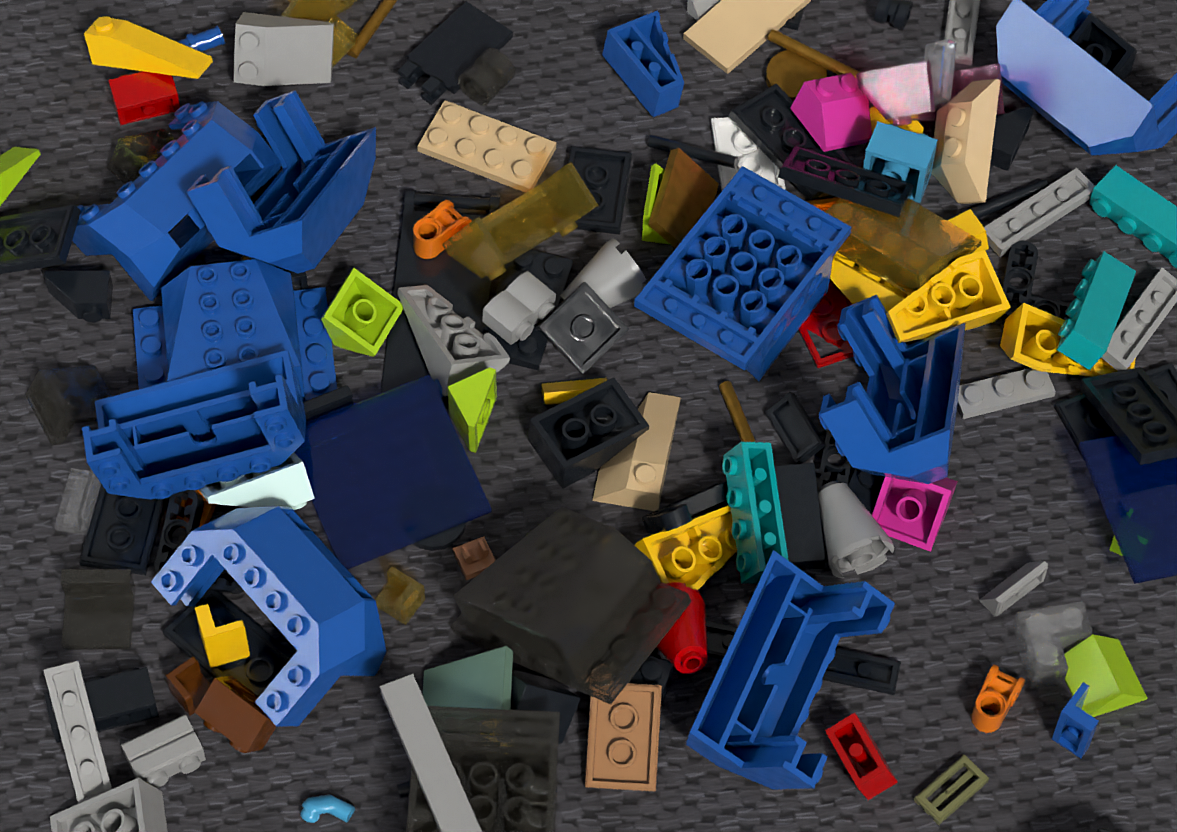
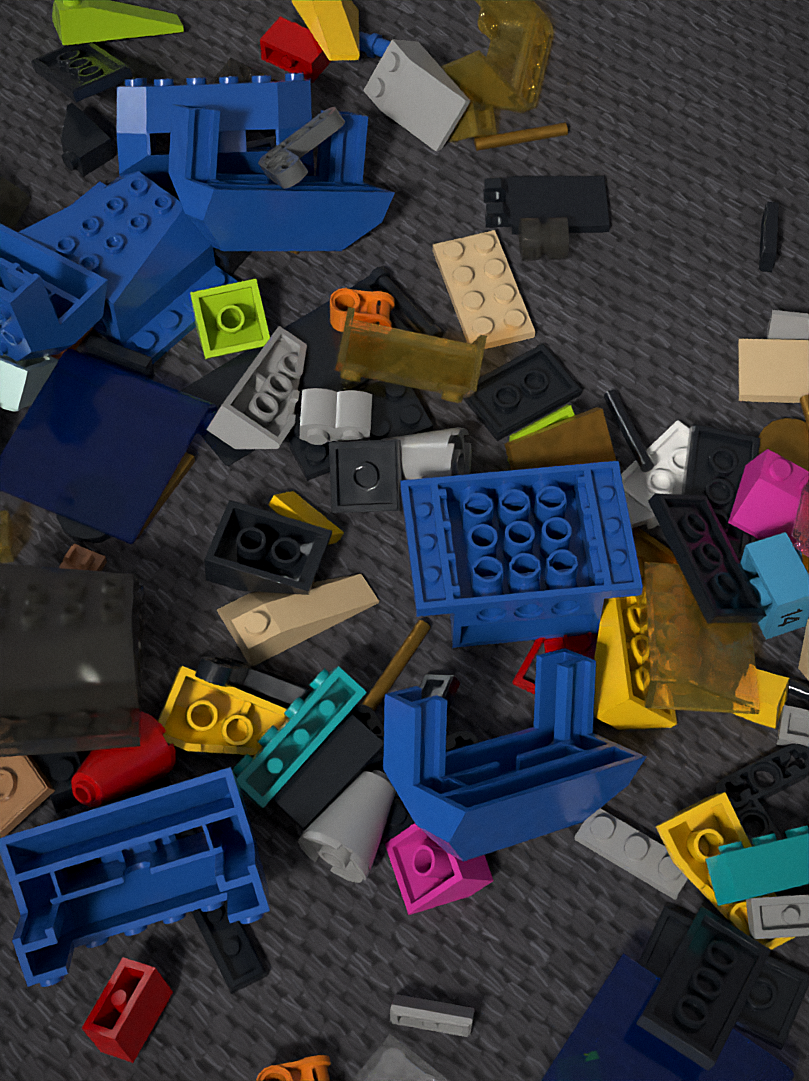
camera: 50 degrees right, 0 degrees up
lime slope [447,367,497,453] -> none
blue wedge [602,10,685,117] -> none
yellow wedge [886,250,1011,343] -> none
none -> dark grey beam [258,107,345,189]

